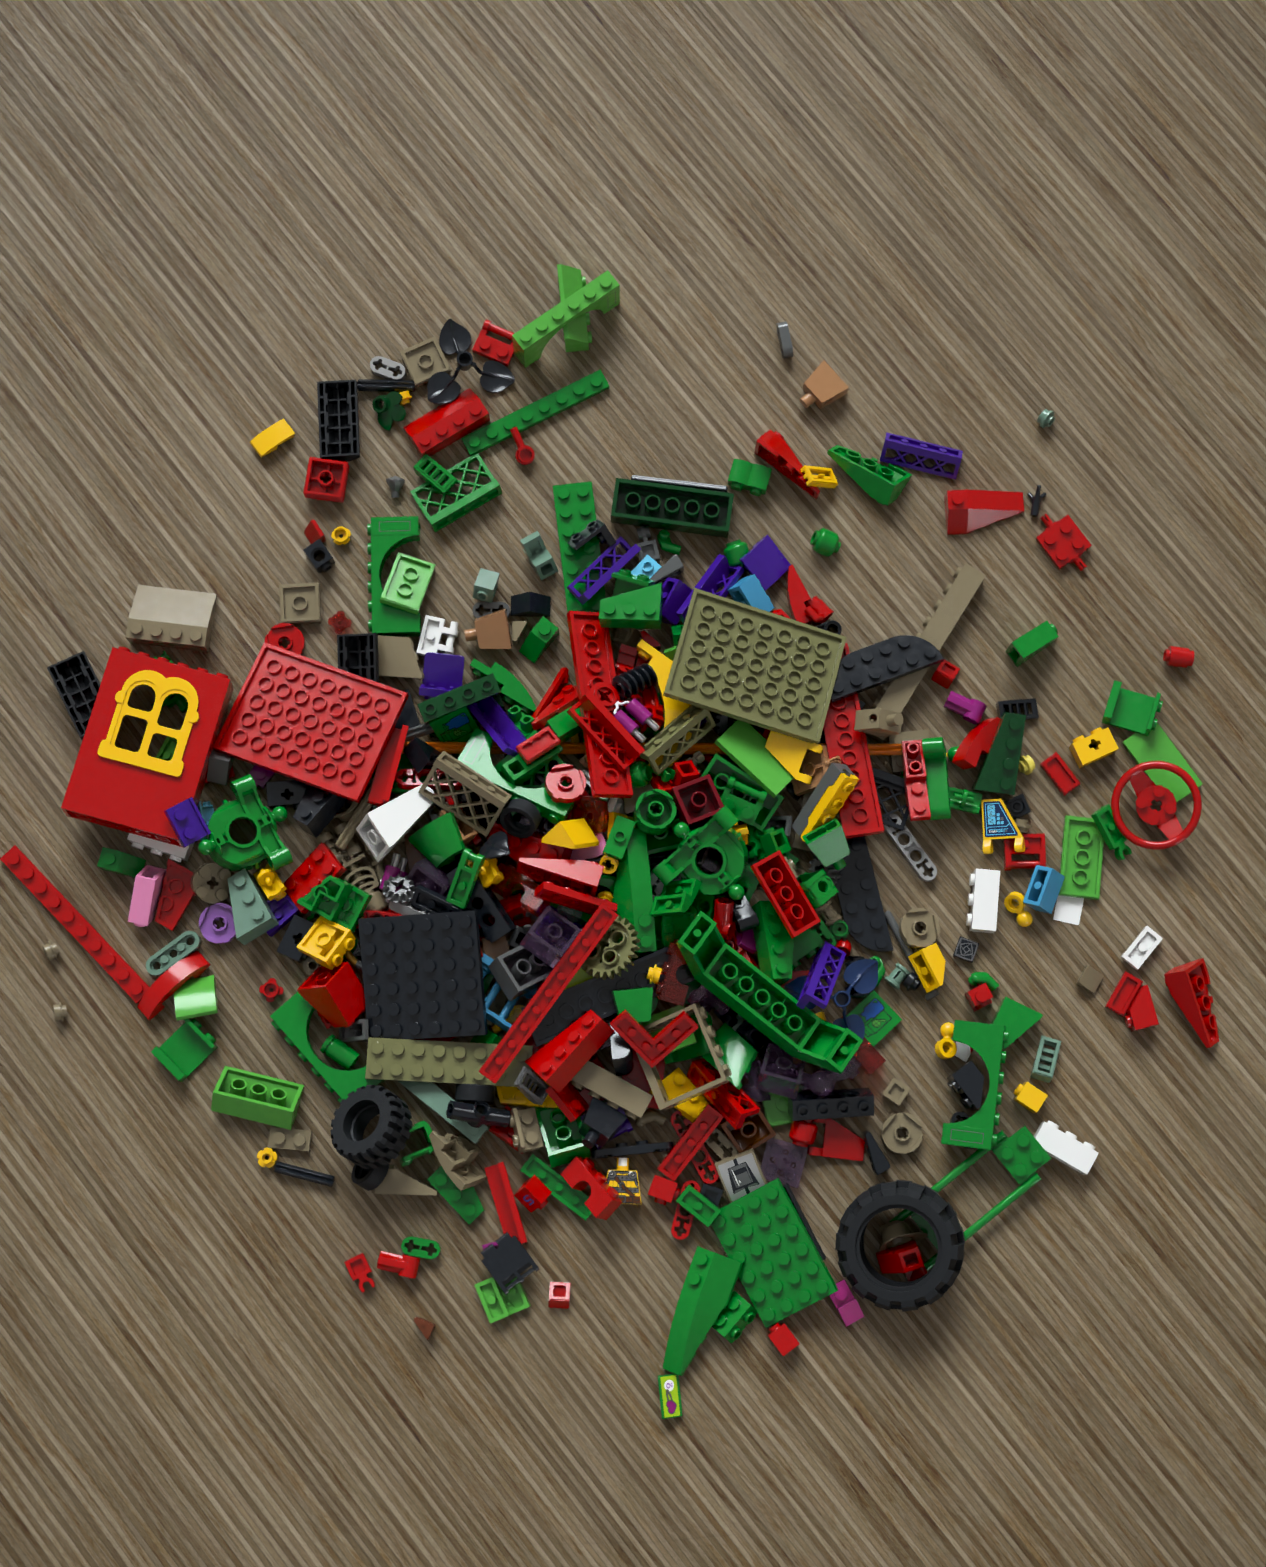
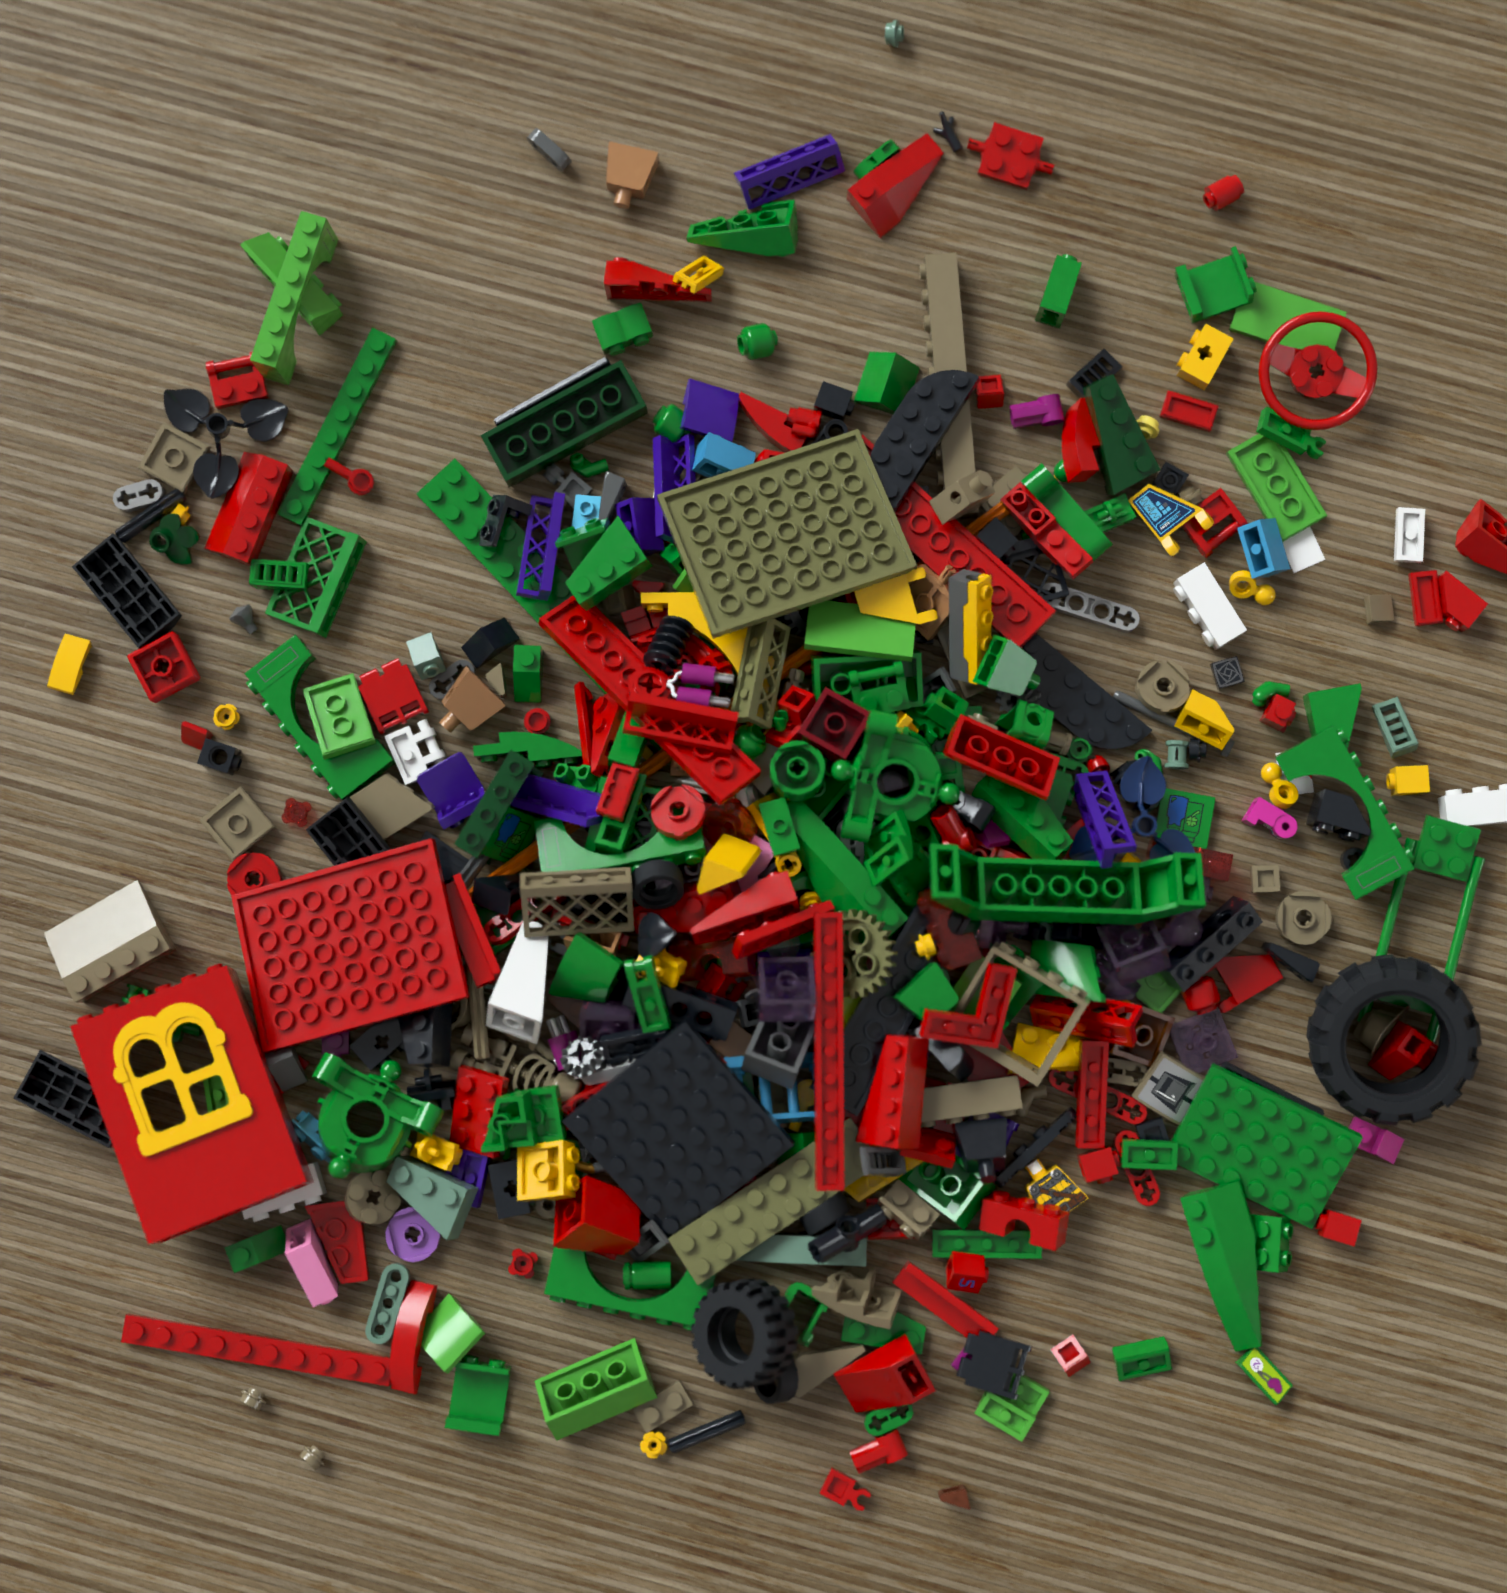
camera: 30 degrees left, 5 degrees up
dark purple plate [164,797,211,848] -> none
sand green brick [520,531,558,581] -> none
none -> red plate [358,658,429,735]
none -> black hips [406,1068,456,1110]
none -> red plate [524,708,551,734]
none -> black brick [814,381,856,421]
none -> red slope [833,1334,936,1413]
none -> green piece [853,139,901,180]
none -> green slope [854,352,920,414]
none -> black brick [975,517,1018,560]
none -> green slope [1112,1337,1172,1381]
none -> dark pink leg [1241,797,1297,839]

